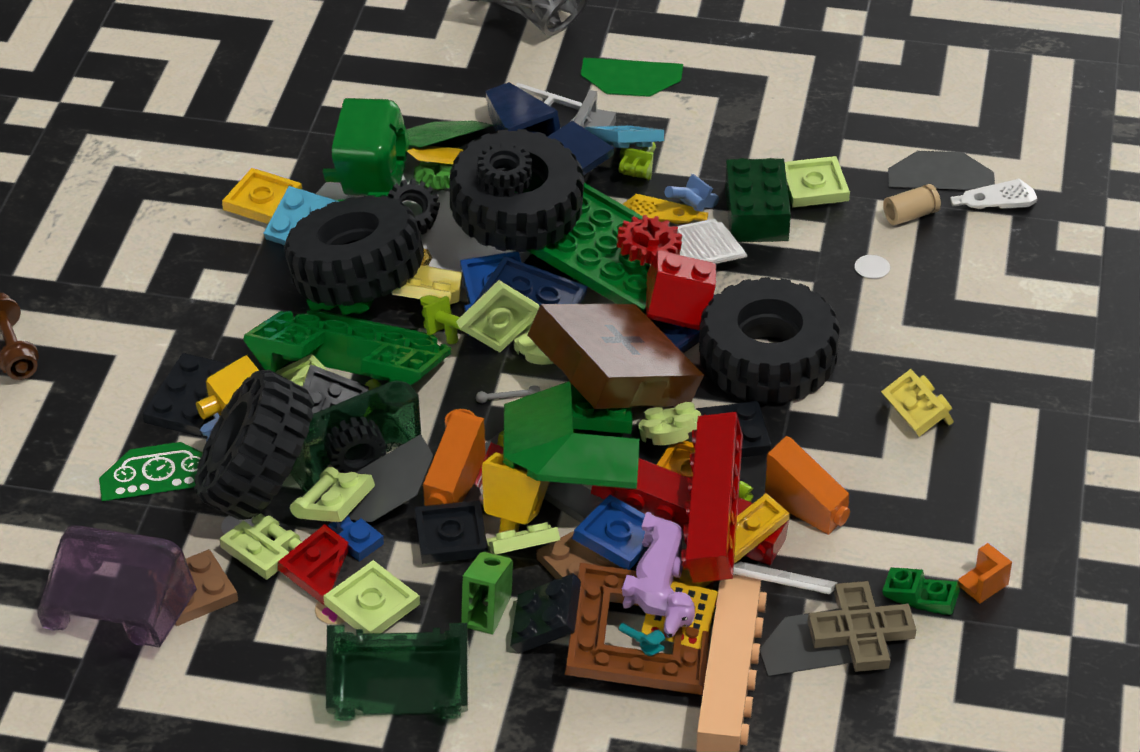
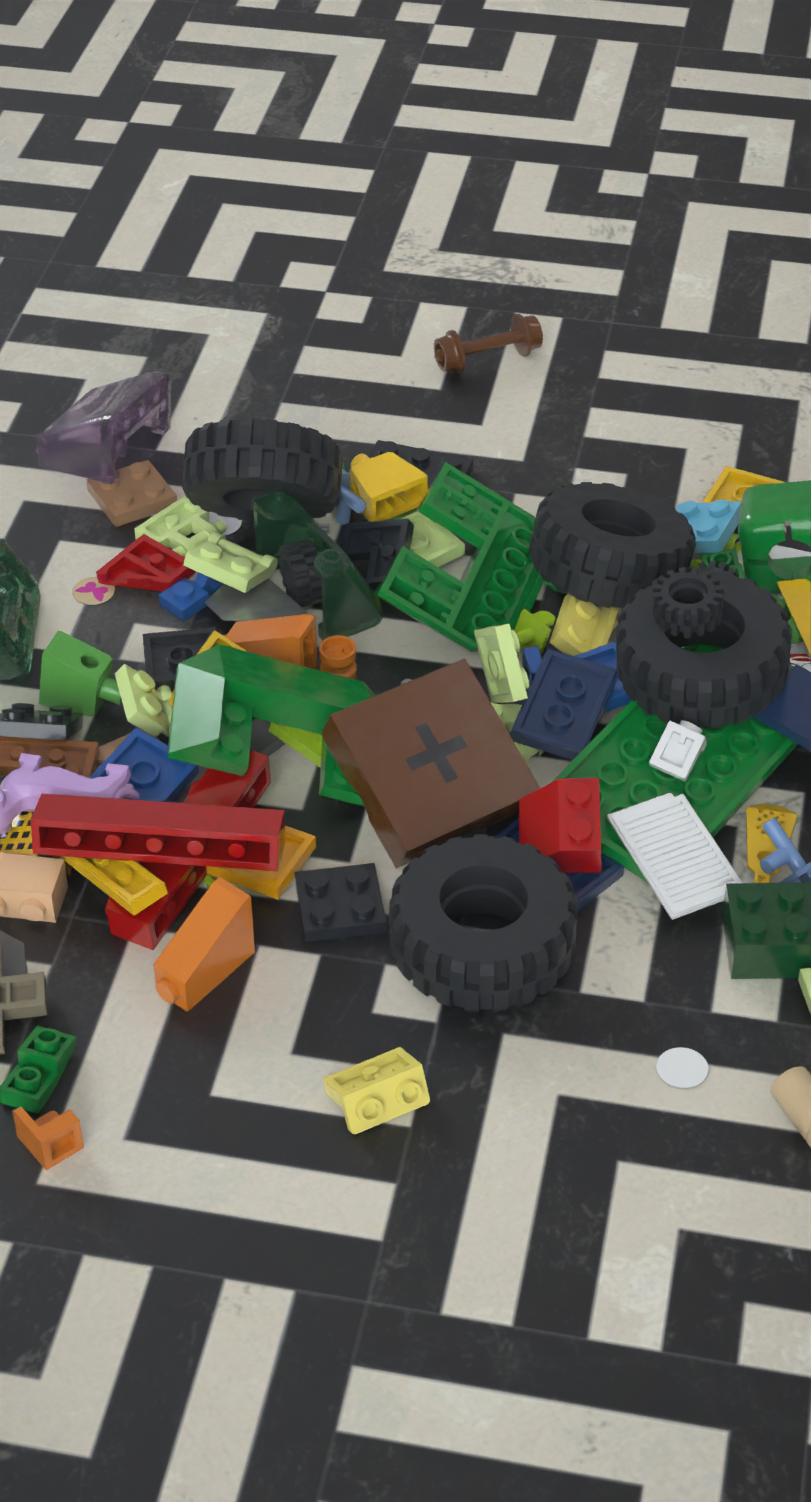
camera: 90 degrees right, 0 degrees up
yellowish green plate [324,560,420,641] -> none
red gear [616,215,682,266] -> none
yellowish green plate [638,402,701,445] -> none
white window [733,562,838,594] -> none
none -> white bracket [649,720,707,782]

